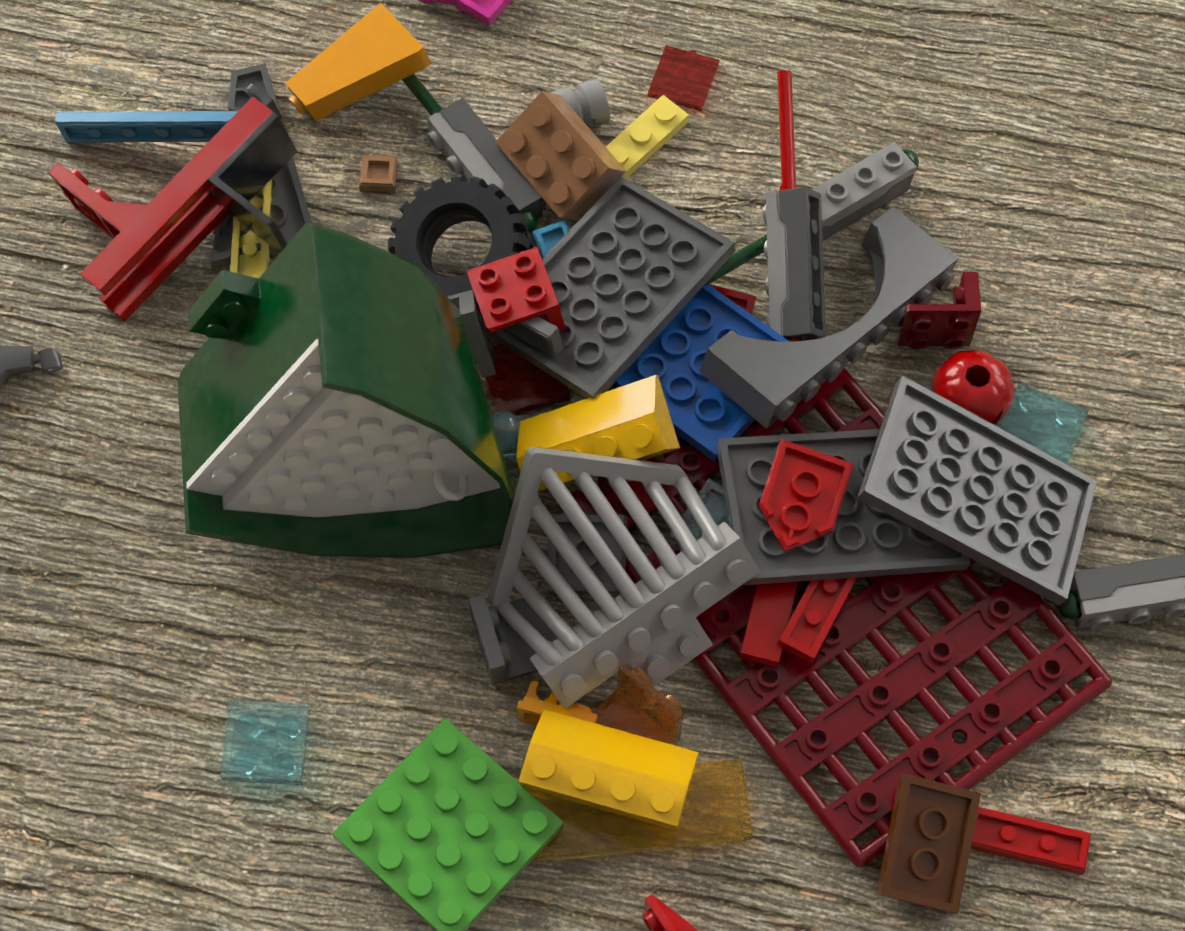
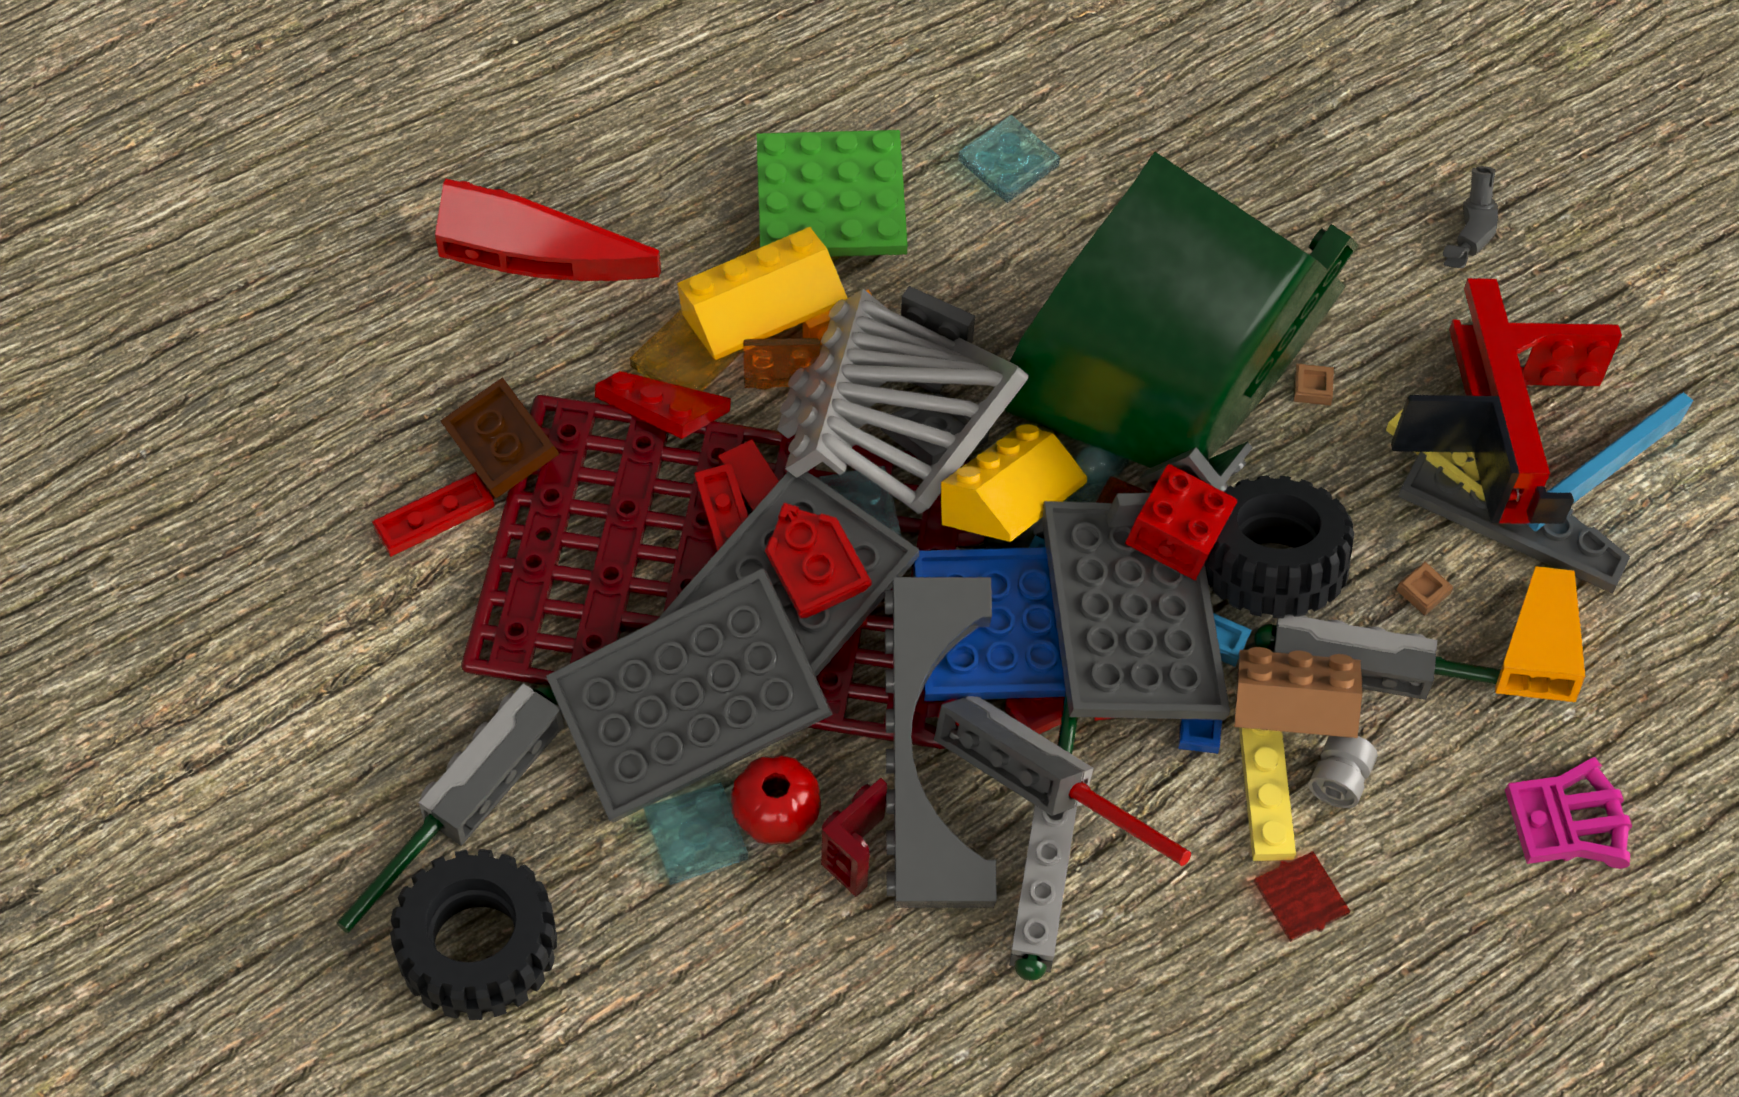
camera: 135 degrees right, 5 degrees down
none -> red wing [595,371,731,439]

